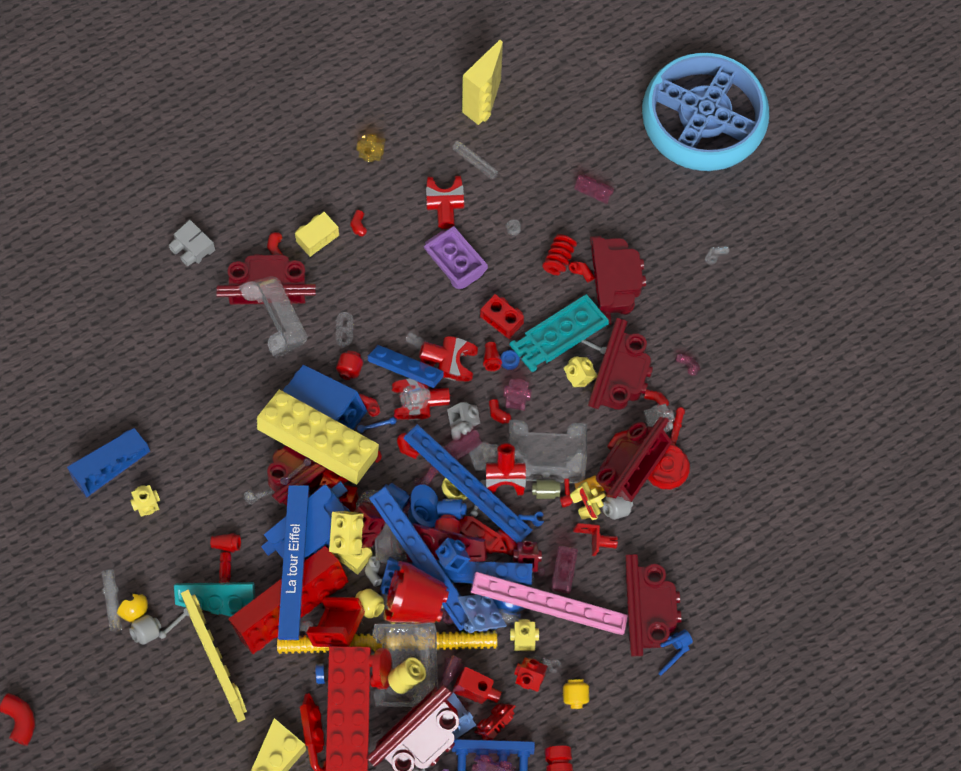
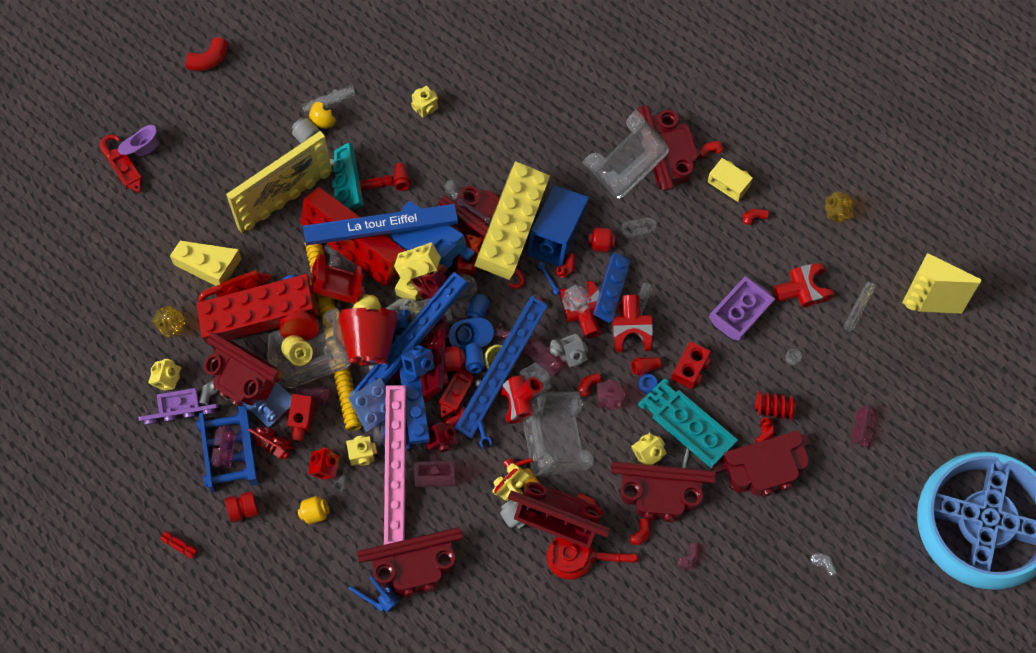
camera: 80 degrees right, 0 degrees up
blue wedge [67,428,150,498] -> none
light grey hips [169,220,215,266] -> none
olive brick [532,479,560,499] -> none
red bracket [573,523,618,556] -> none
clear brick [644,404,675,432] -> none

